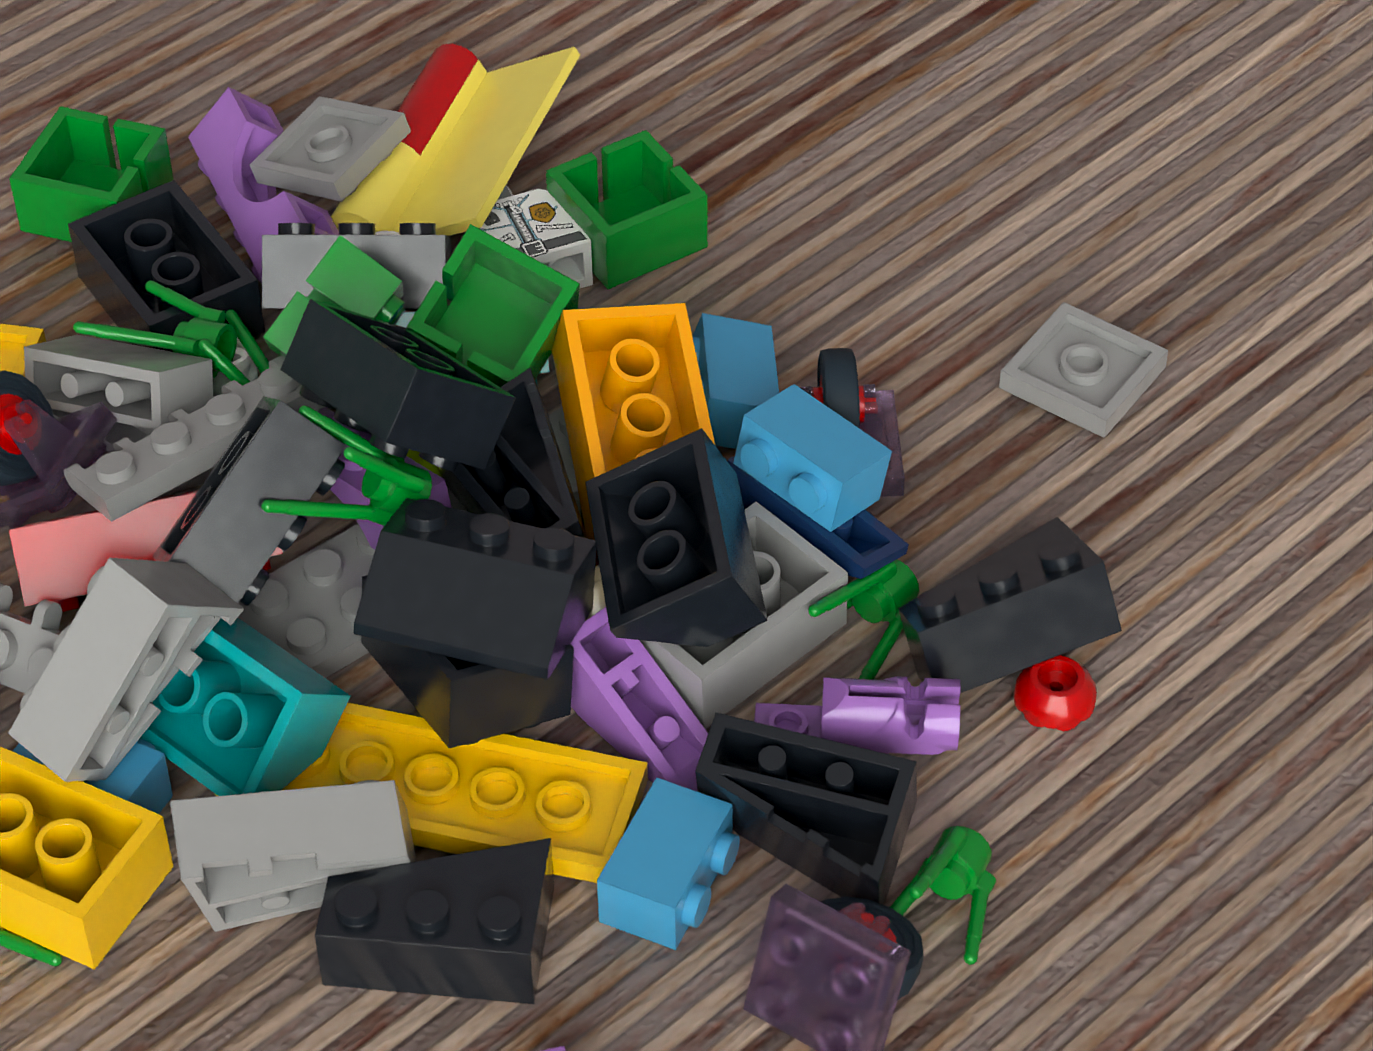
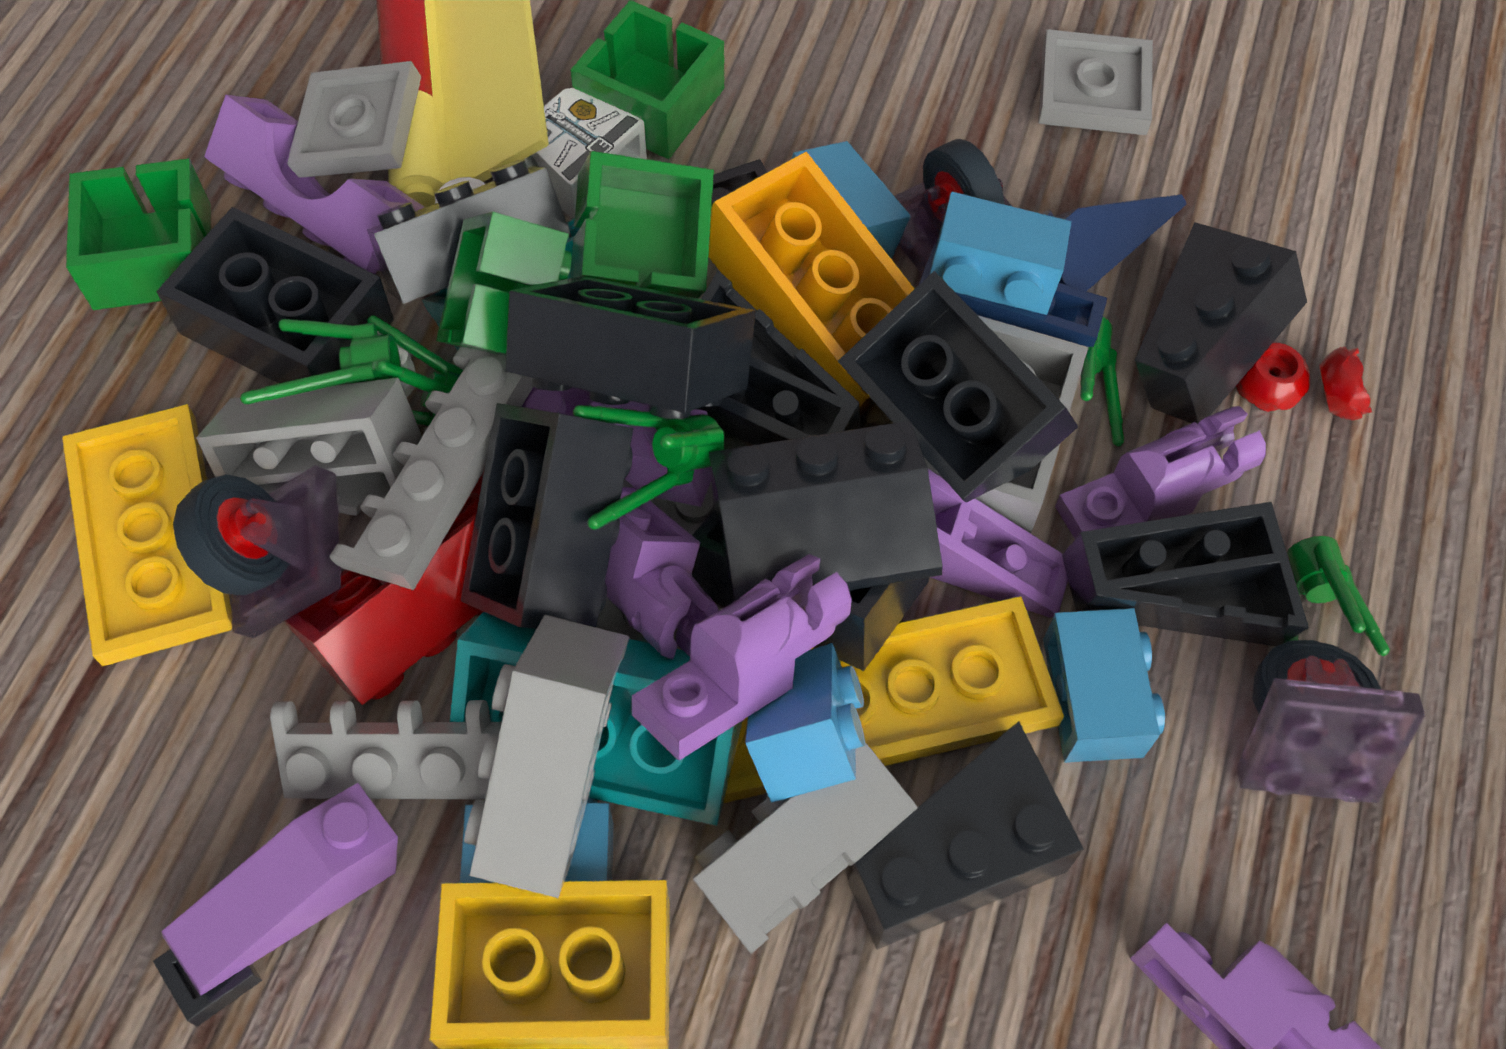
camera: 30 degrees left, 15 degrees up
none -> medium lavender plate [605,487,719,659]
none -> medium lavender plate [632,554,852,761]
none -> dark azure brick [745,643,865,803]
none -> dark blue slope [1040,194,1187,291]
none -> red plate [1319,347,1372,421]

